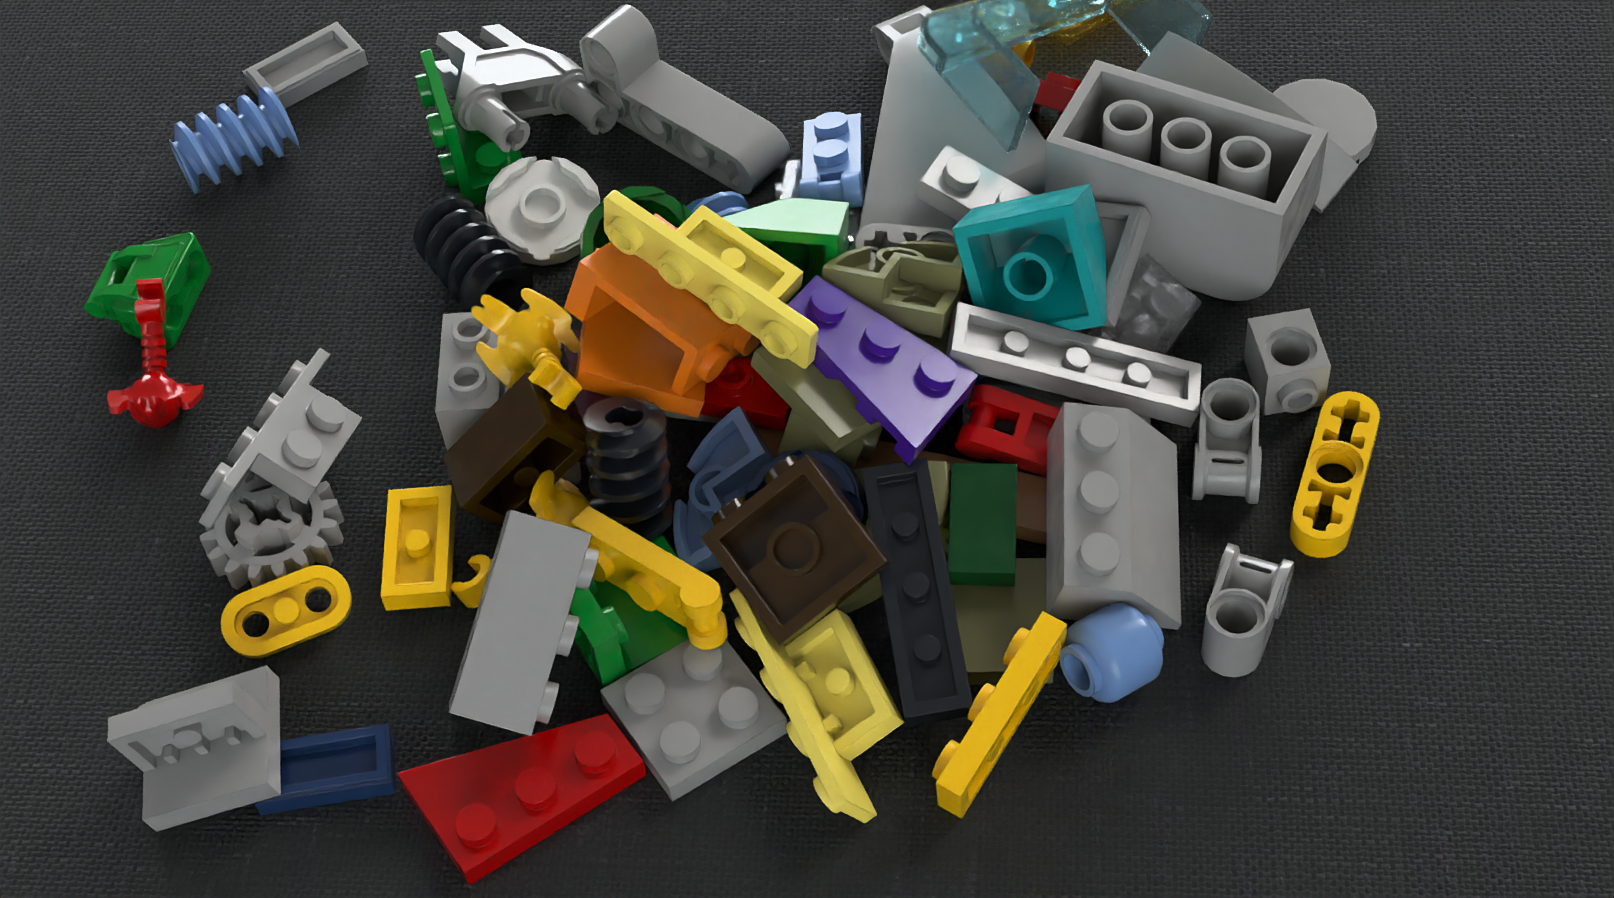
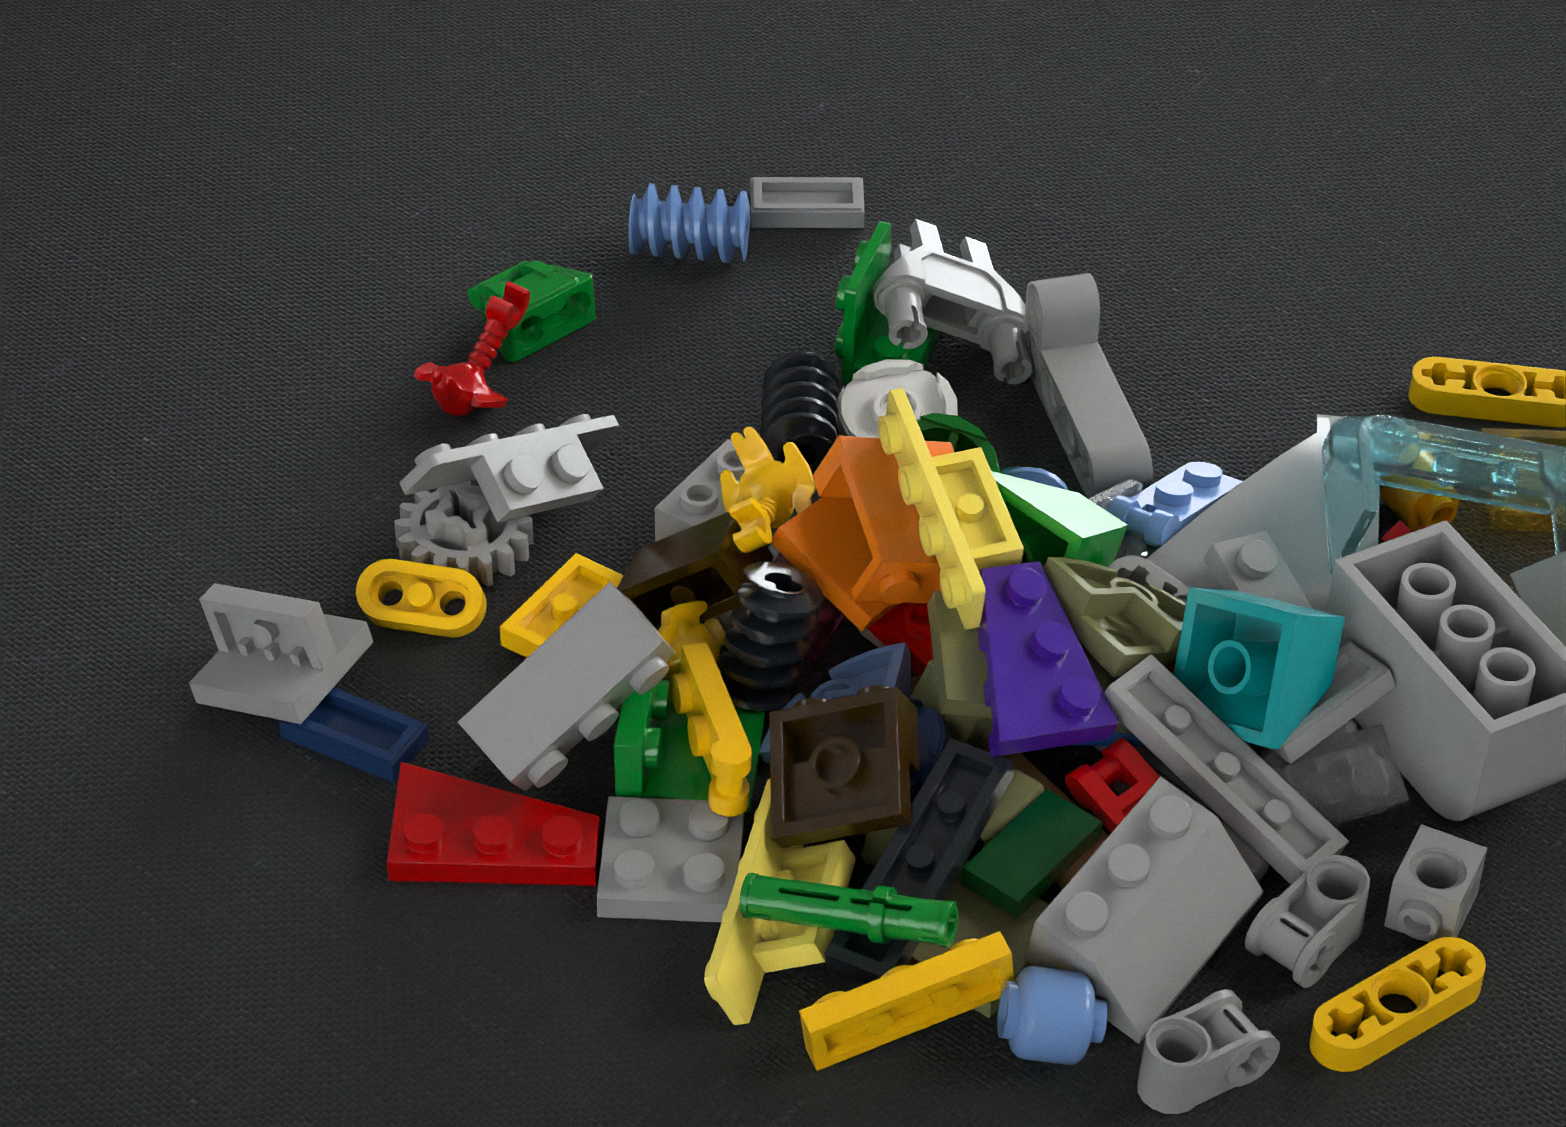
camera: 30 degrees right, 10 degrees down
none -> green pin [740,873,959,948]

